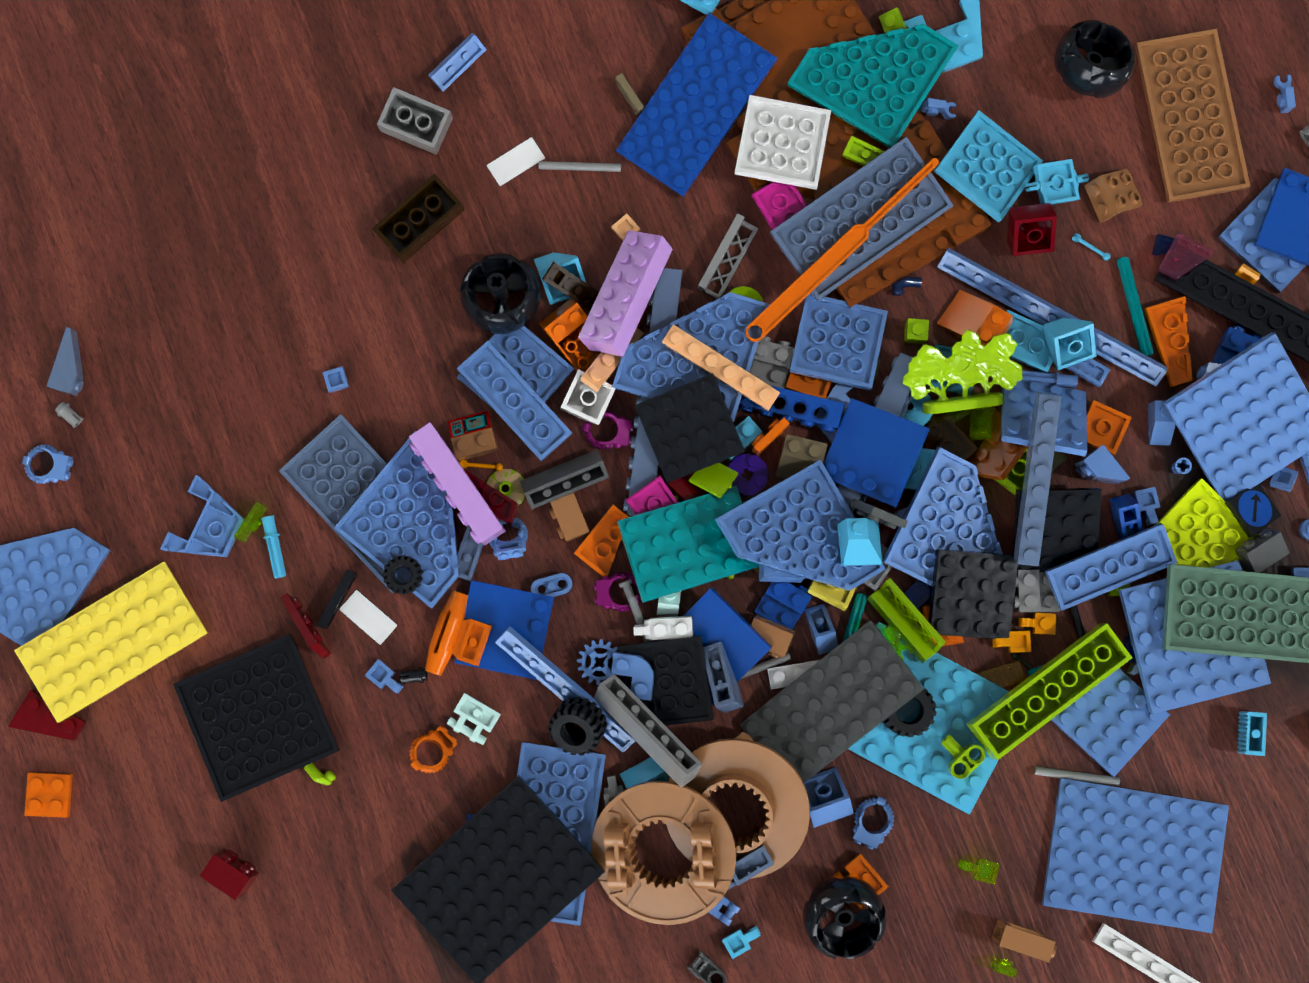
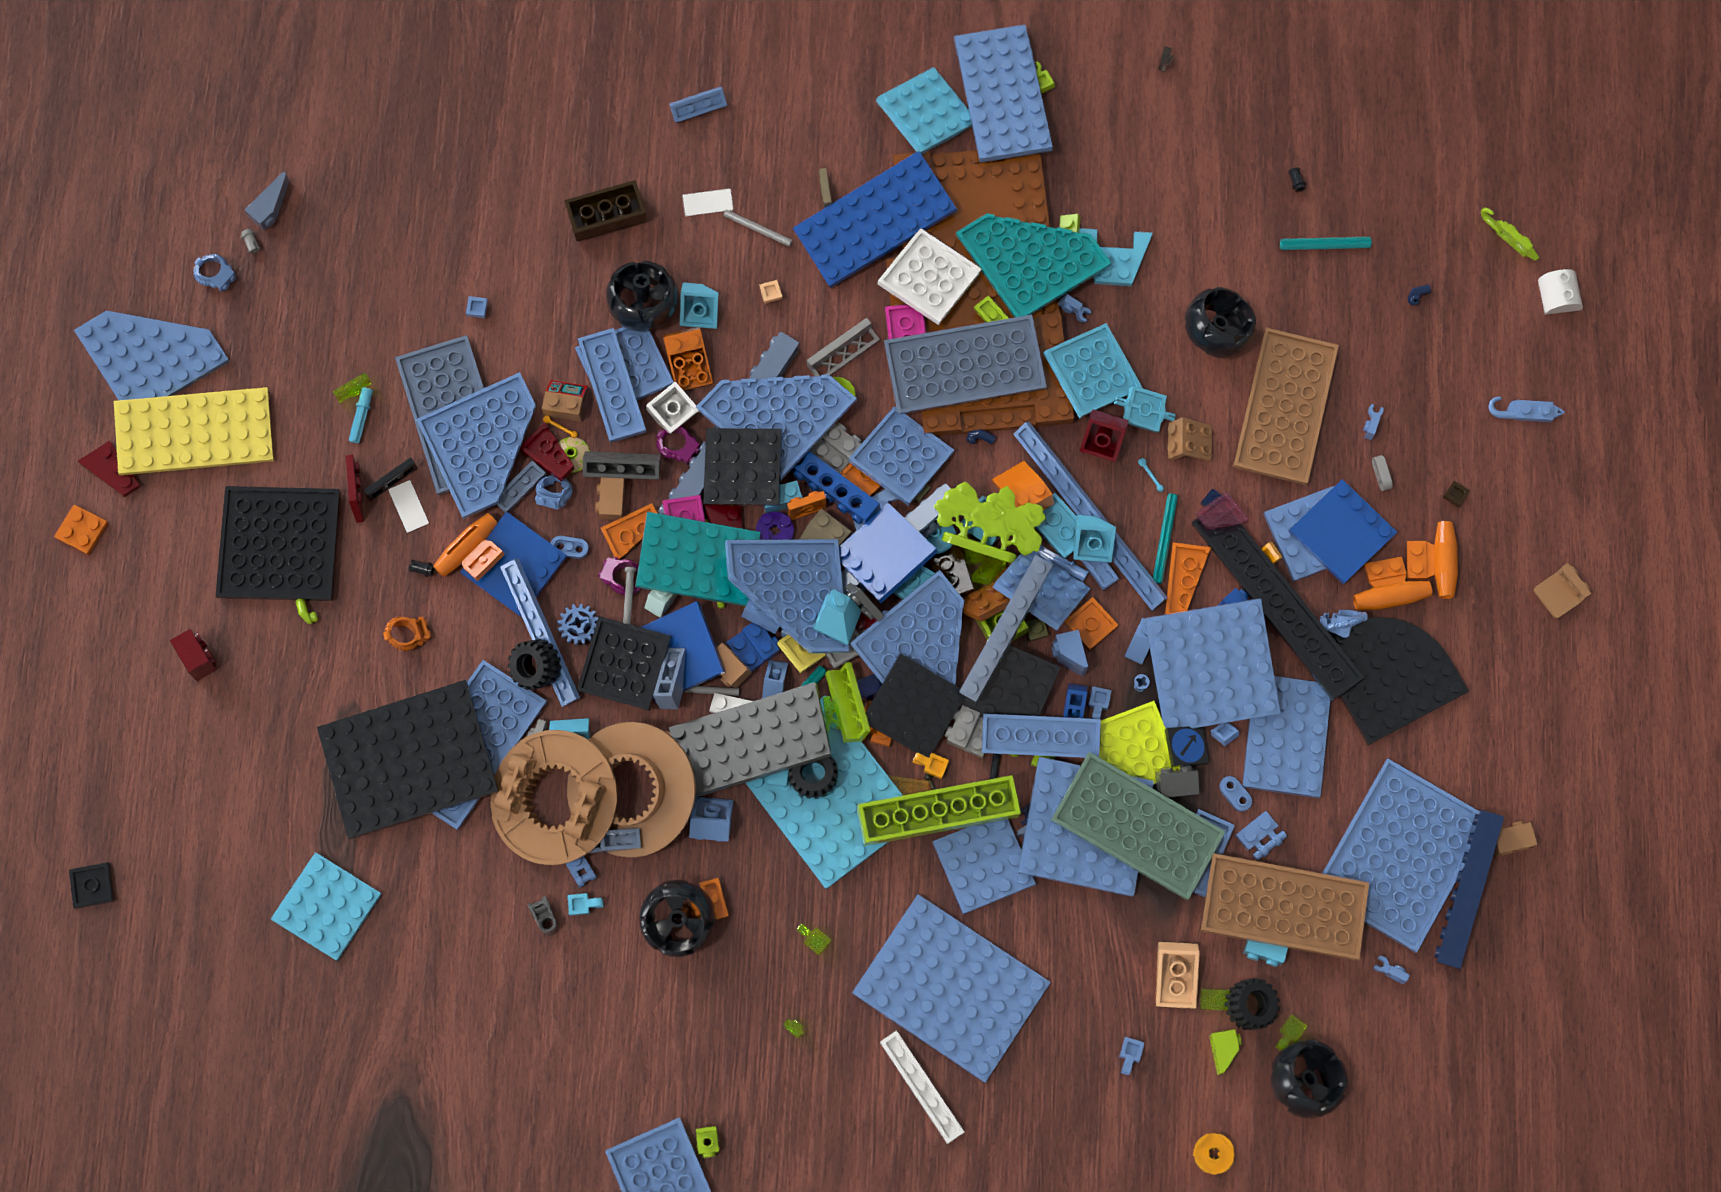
camera: 25 degrees right, 10 degrees down
medium blue wing [160,475,246,557] -> none
medium blue plate [365,659,403,693] -> none
light grey brick [377,87,453,155] -> none
black tyre [383,555,423,594] -> none
lavender brick [409,422,506,545] -> none
light aqua plate [447,693,501,745] -> none
dark brown slope [542,261,599,311] -> none
lavender brick [578,230,673,357] -> none
light nougat plate [580,328,643,392] -> none
light grey brick [594,674,702,788] -> none
medium blue plate [611,652,654,701] -> none
white hinge [633,616,694,640] -> none
light nougat plate [662,324,780,411] -> none
lime piece [689,462,738,498] -> none
orange piece [745,158,939,342] -> none
medium blue piece [852,796,894,850] -> none
lime brick [904,318,929,345] -> none
lime beam [941,735,986,779] -> none
medium nougat window [991,919,1057,963] -> none
light orange plate [1018,613,1056,635] -> none
light grey bar [1034,766,1120,786] -> none
medium azure brick [1237,711,1267,756] -> none

